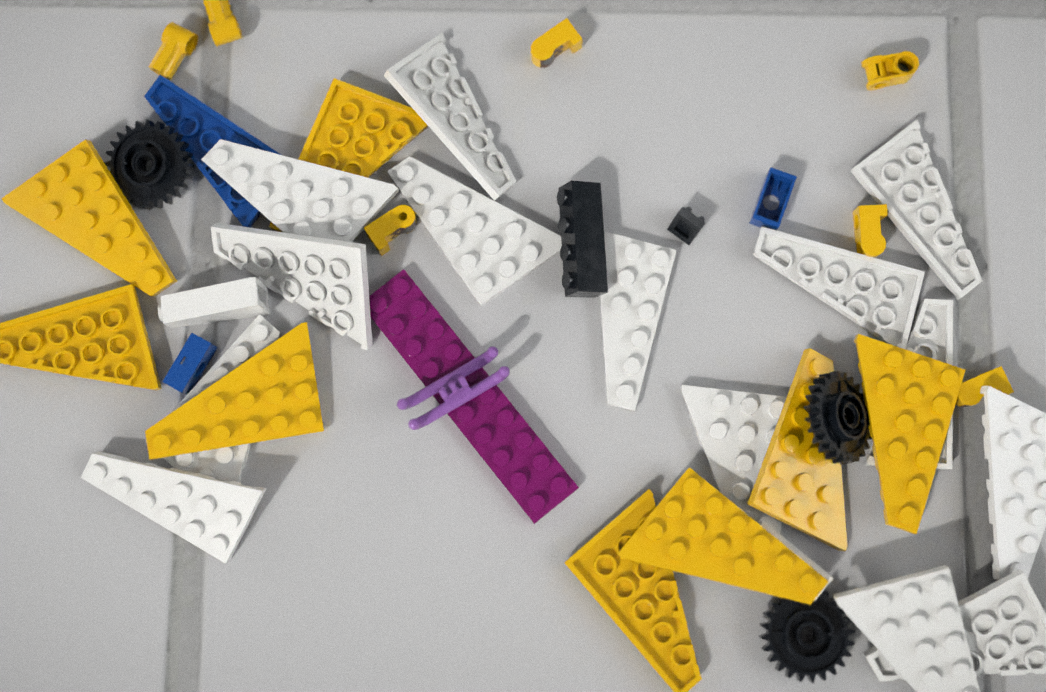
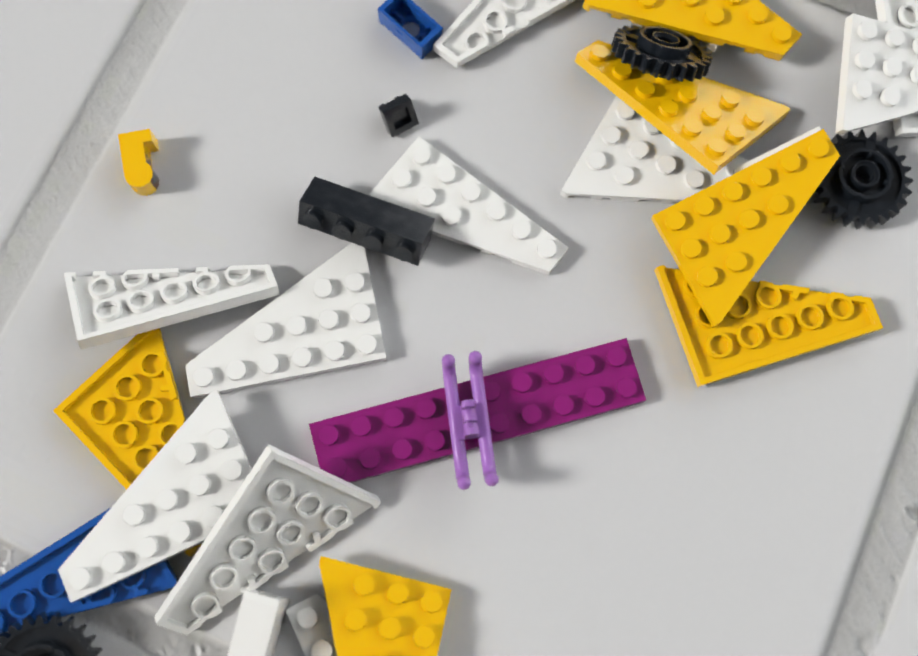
camera: 75 degrees left, 5 degrees down
yellow leg [364,205,416,256] -> none

